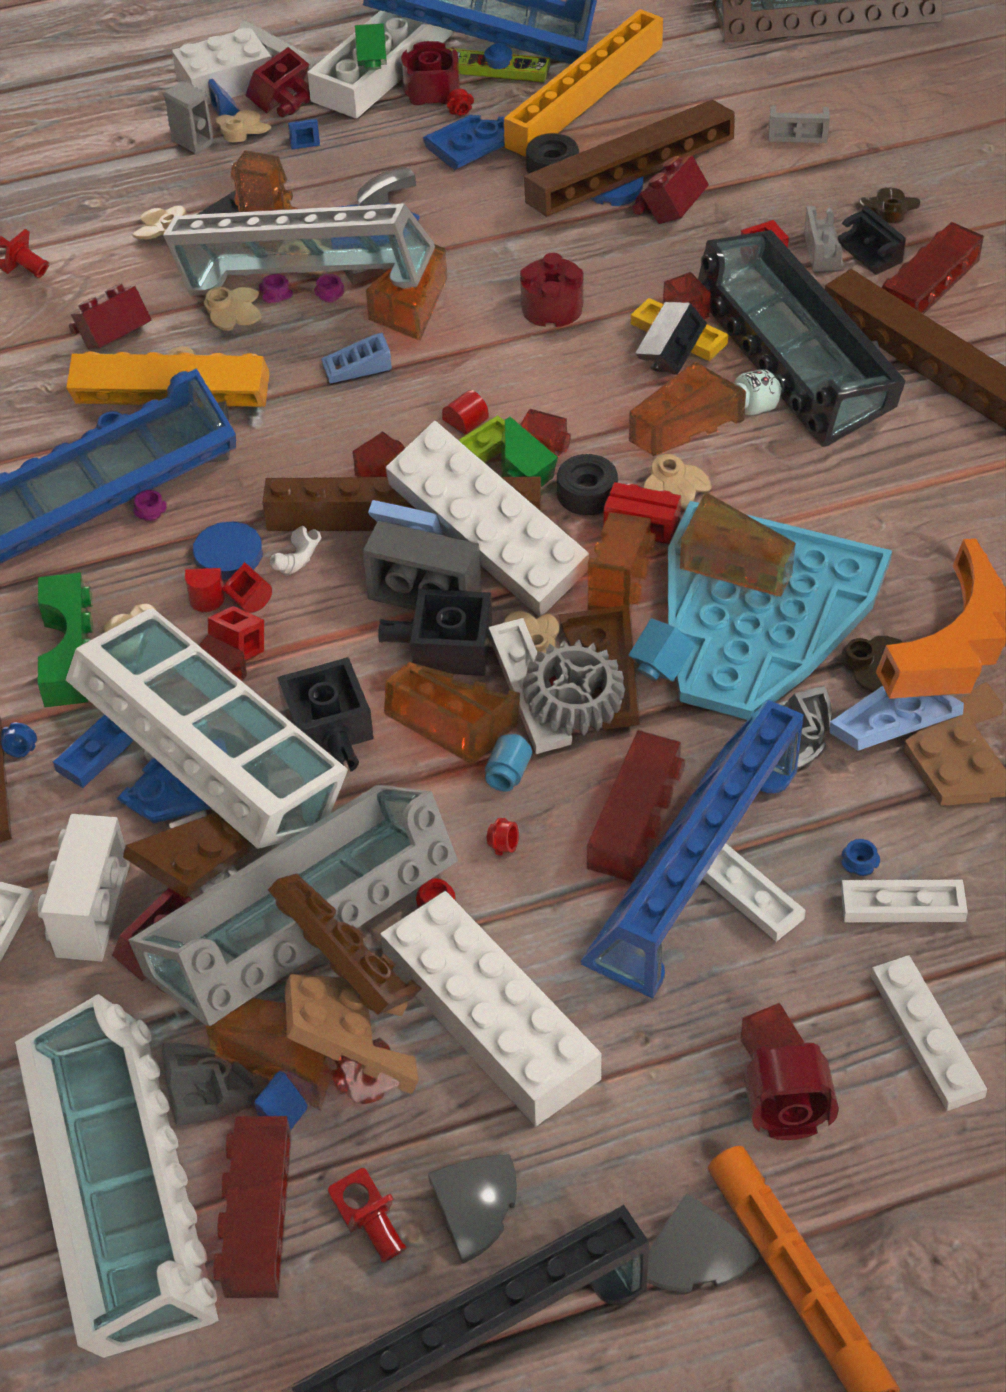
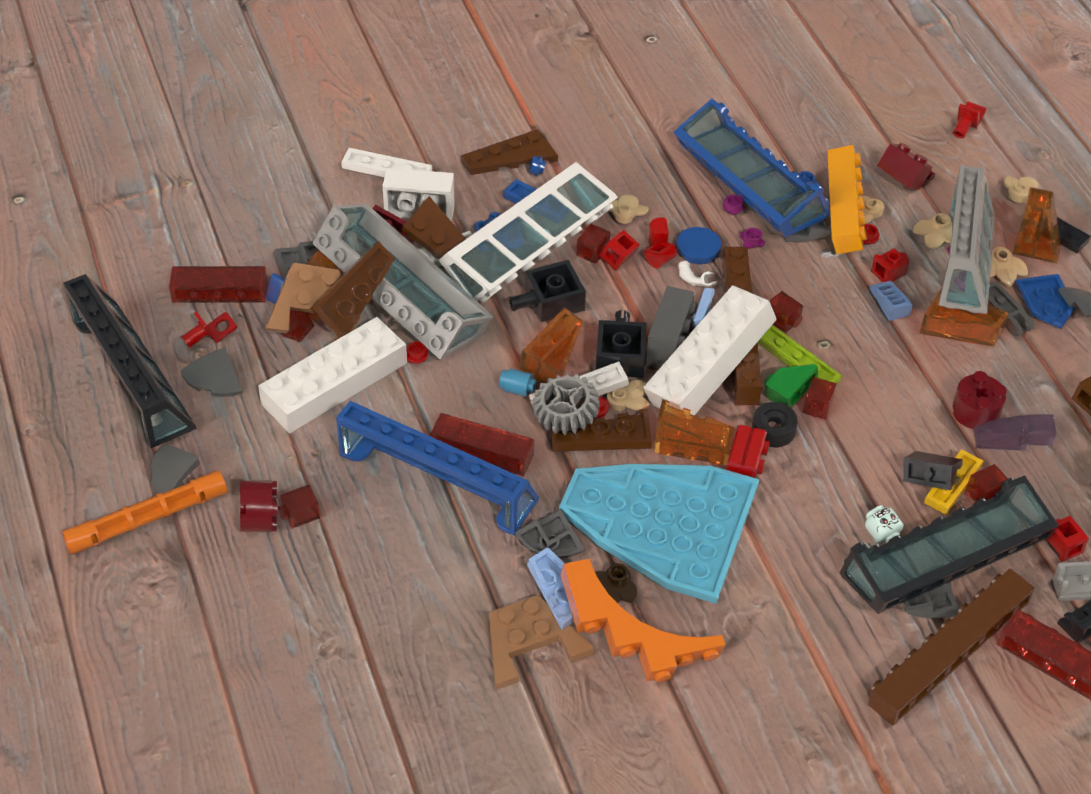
camera: 85 degrees right, 0 degrees up
window [15,994,219,1358] -> none
green arch [38,572,93,708] -> none
red brick [442,390,489,435] -> none
red plate [486,818,519,856] -> none
clear orange wedge [629,361,746,456] -> none
dark azure brick [629,618,695,682] -> none
tan plate [644,454,711,512] -> none
clear orange wedge [680,492,796,597] -> none
white plate [703,843,806,942] -> none
blue plate [841,839,880,876] -> none
white plate [841,880,968,922] -> none
white plate [871,955,987,1111] -> none
none -> magenta plate [740,227,765,249]
none -> red brick [871,248,909,282]
none -> clear purple slope [973,414,1056,451]

